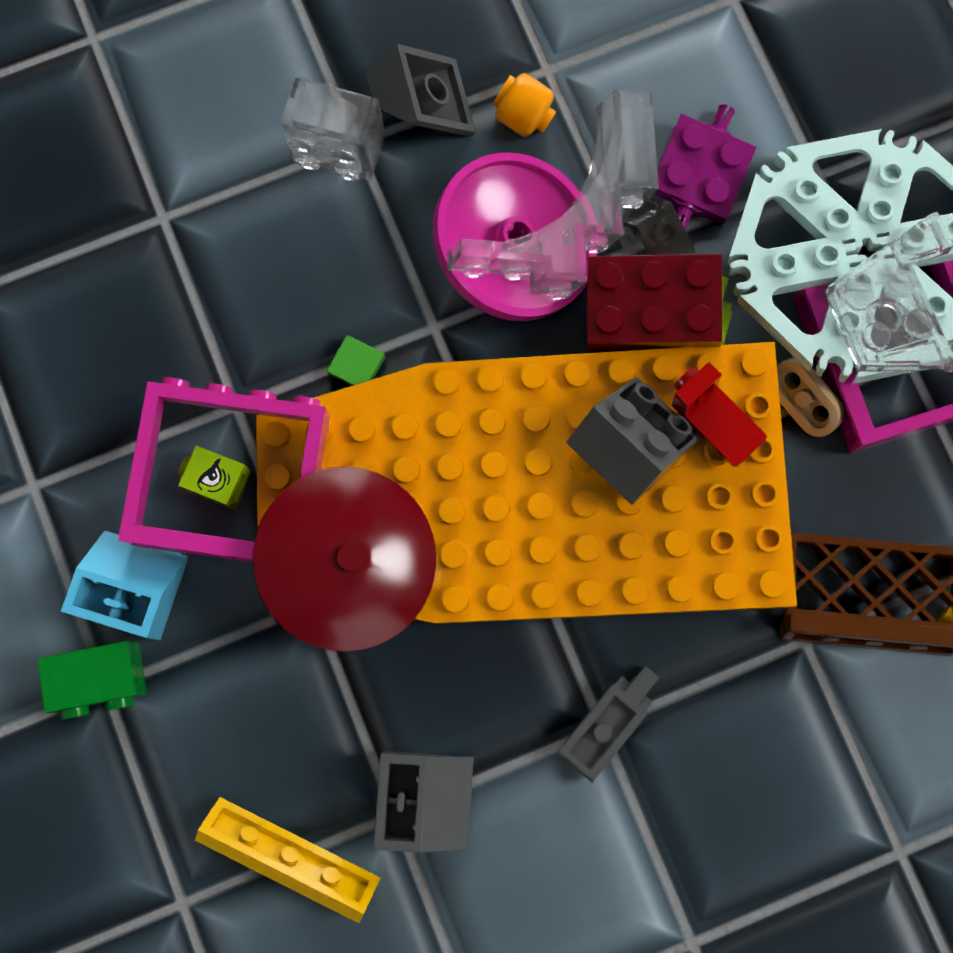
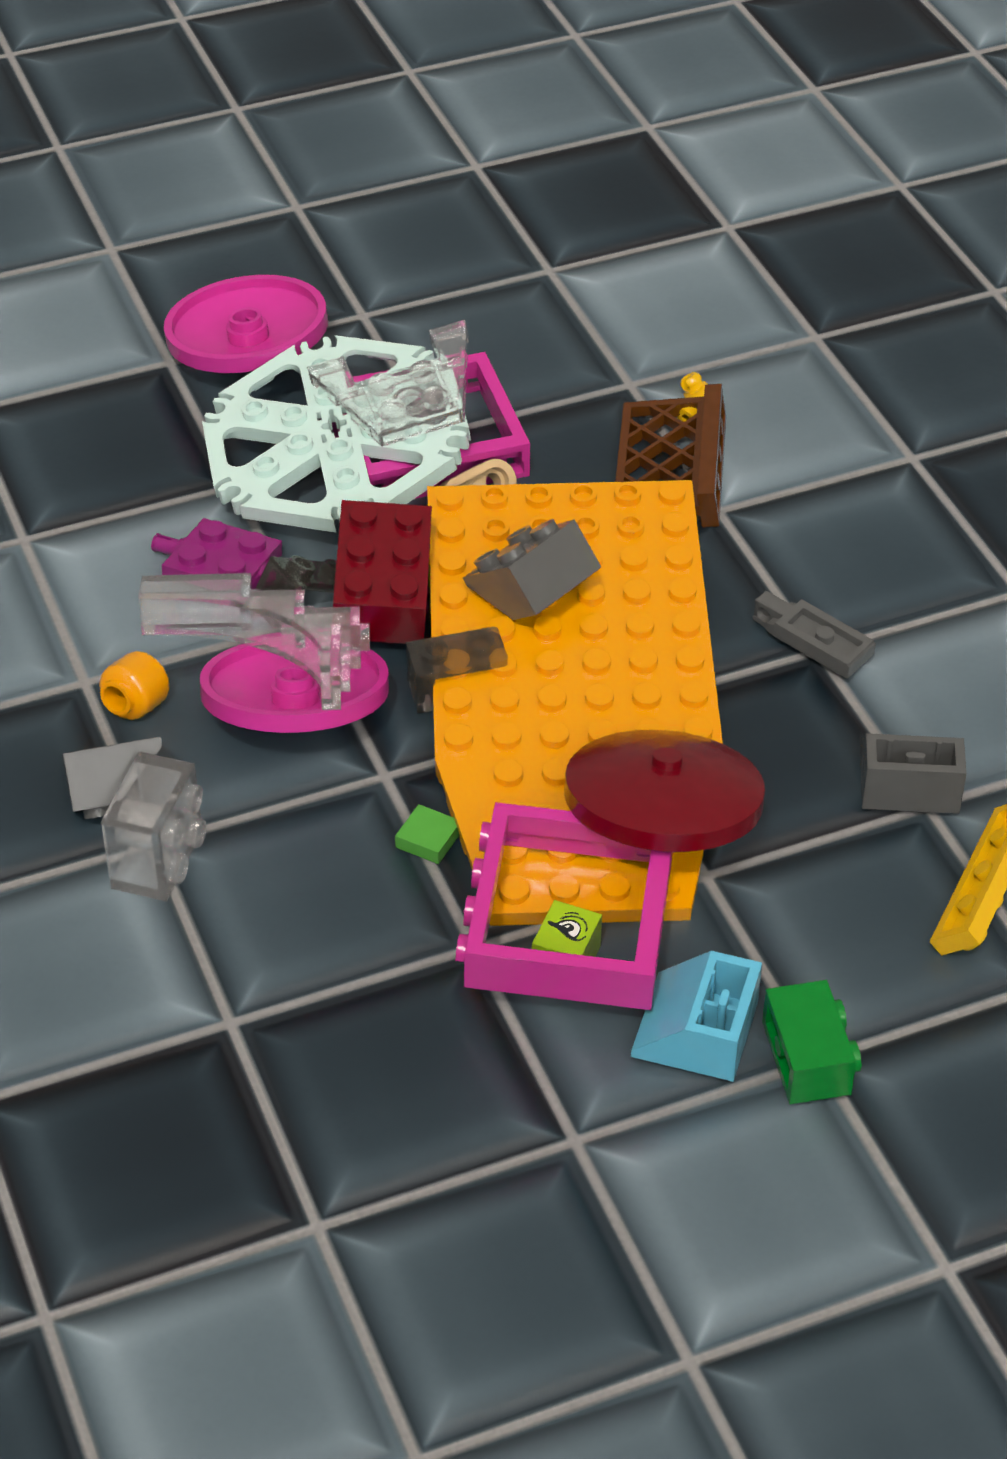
camera: 90 degrees left, 35 degrees down
red bracket [671,362,767,467] -> none
none -> clear smoke bracket [406,627,508,714]

